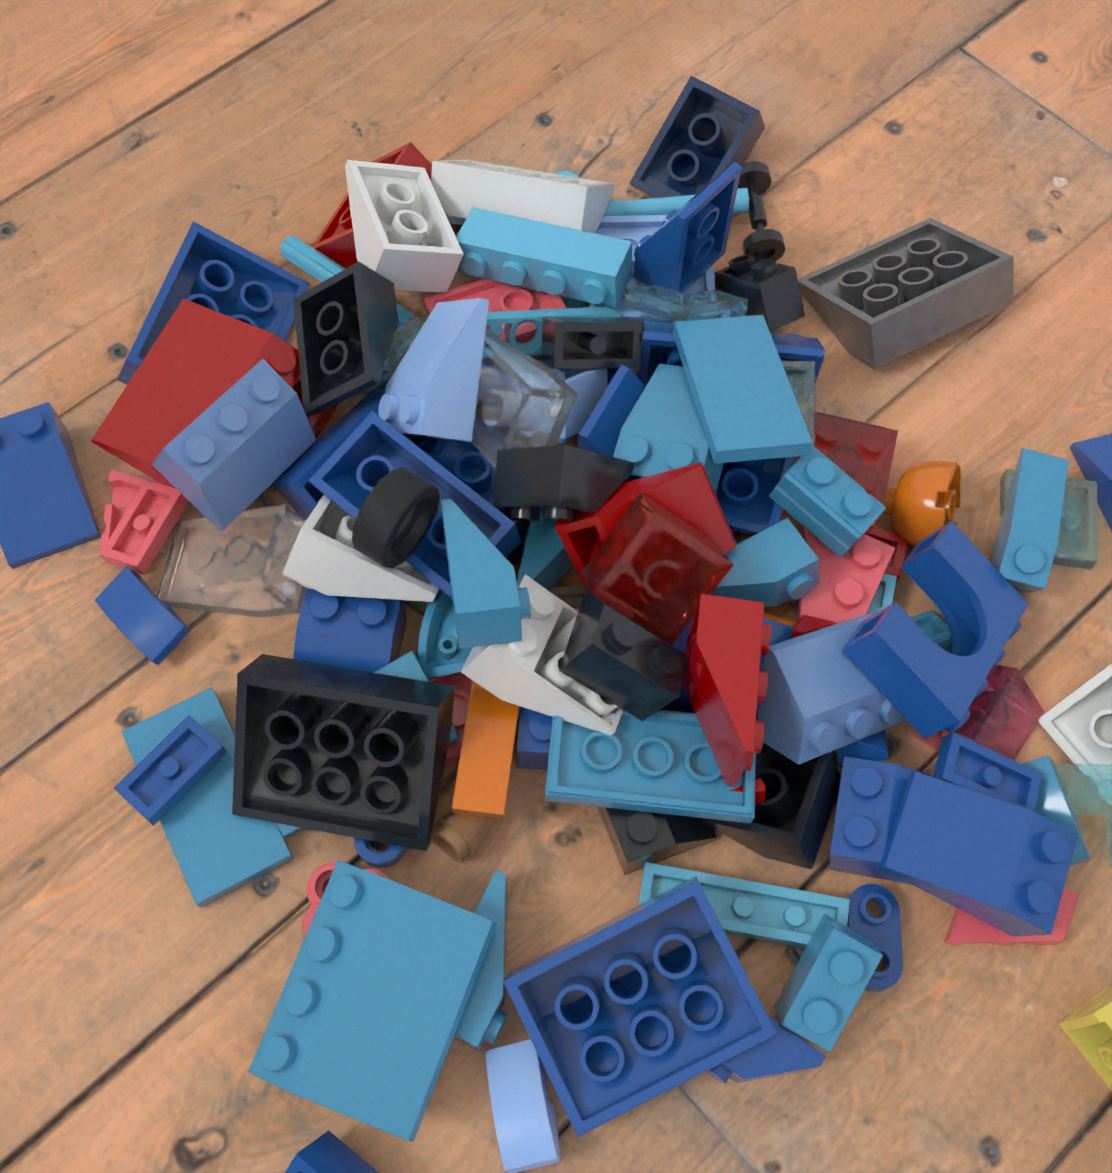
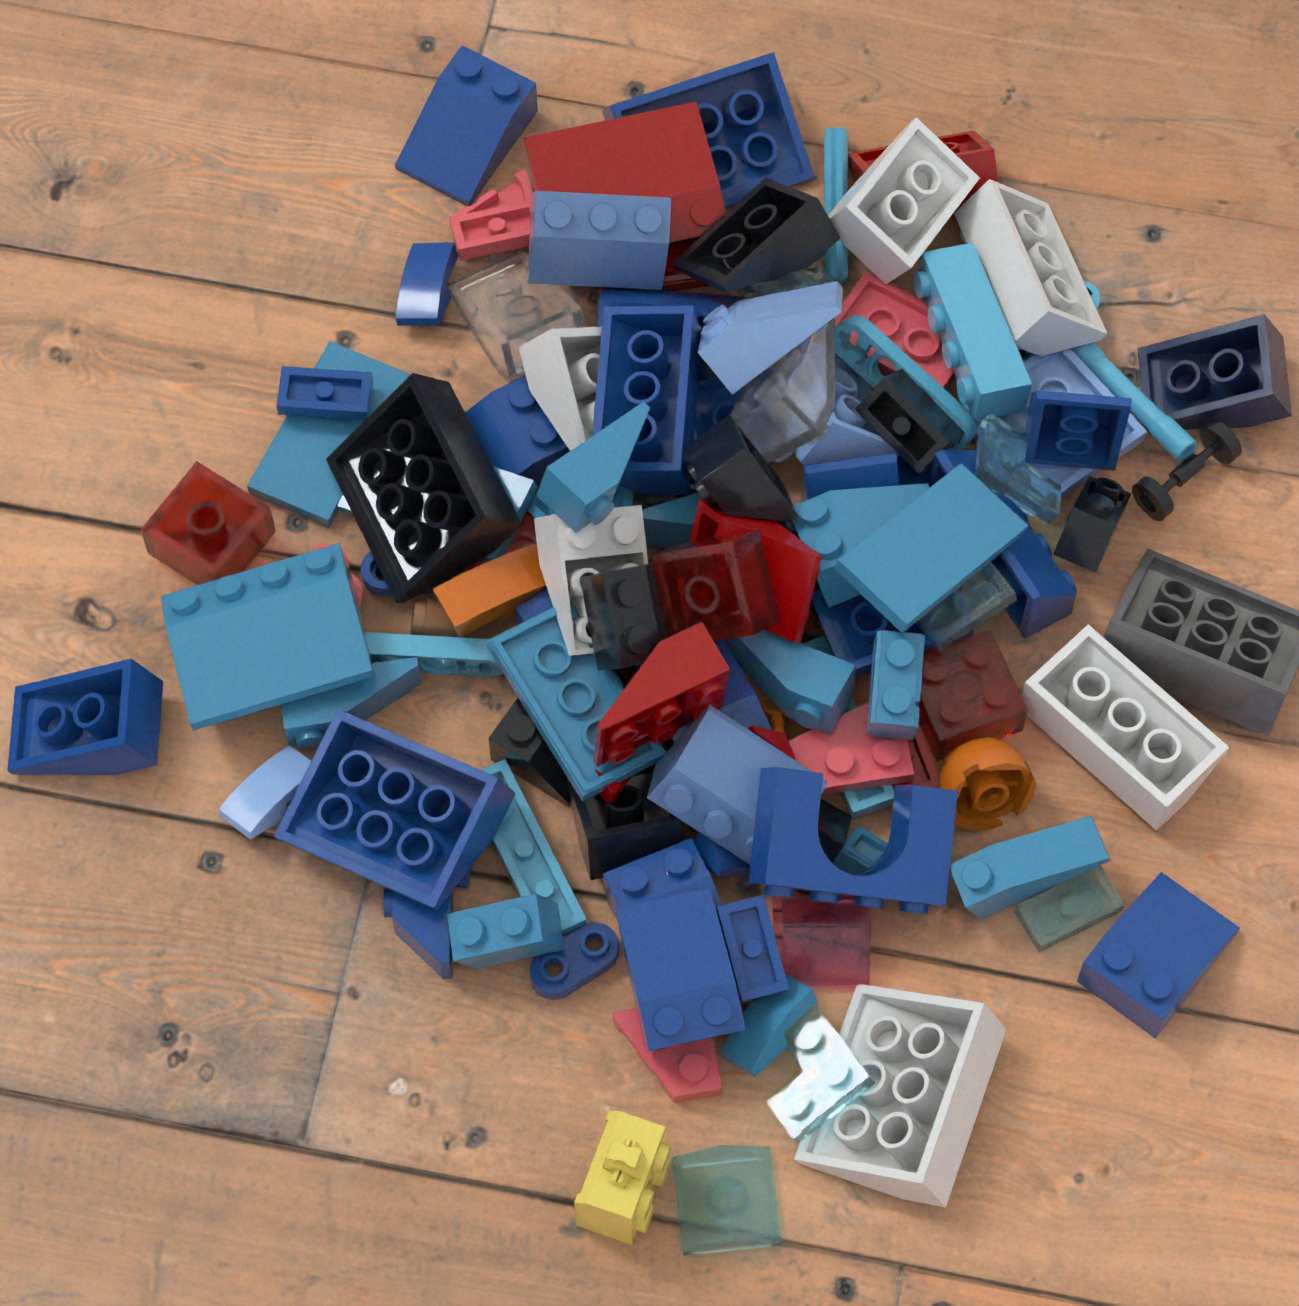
camera: 55 degrees right, 0 degrees up
black tyre [352,467,440,569] -> none
none -> clear red brick [141,461,276,585]
none -> medium azure beam [365,632,503,677]
none -> white slope [1017,624,1229,831]

